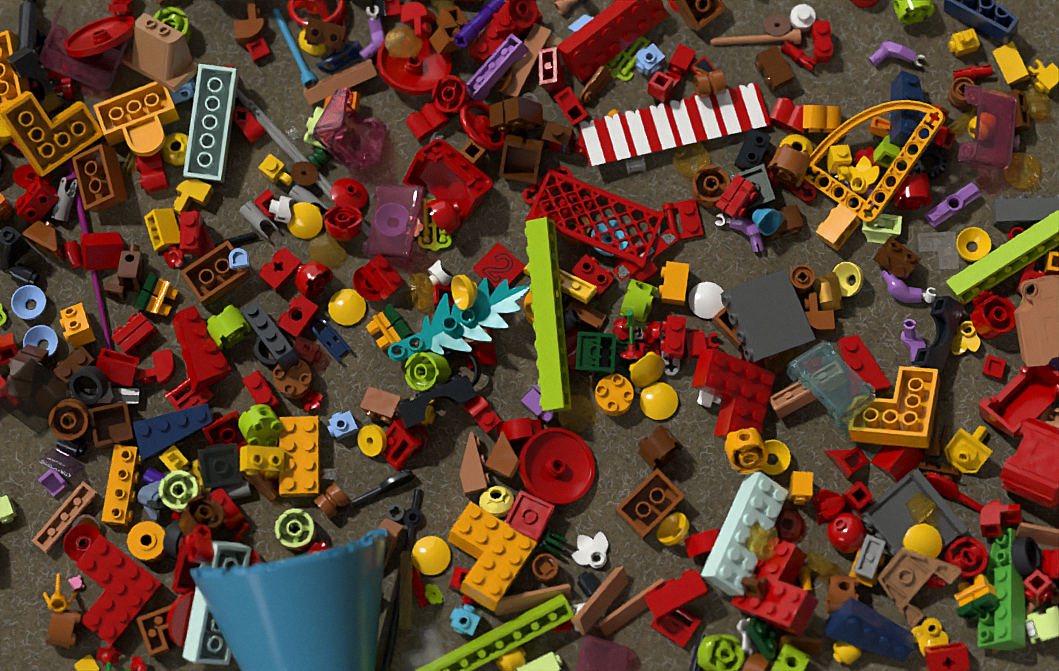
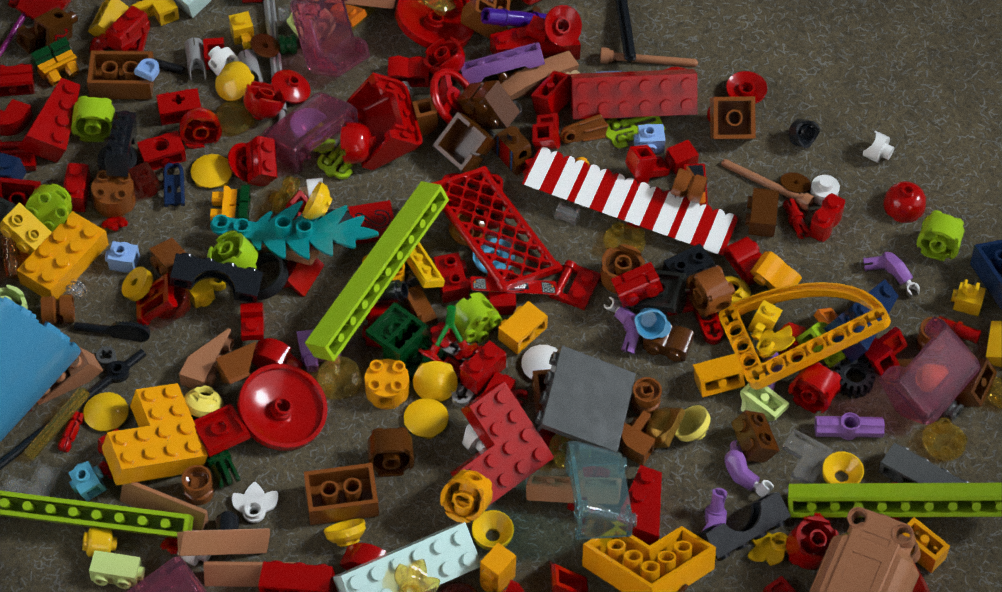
camera: 30 degrees right, 20 degrees down
lime plant [425,584,443,605] -> none

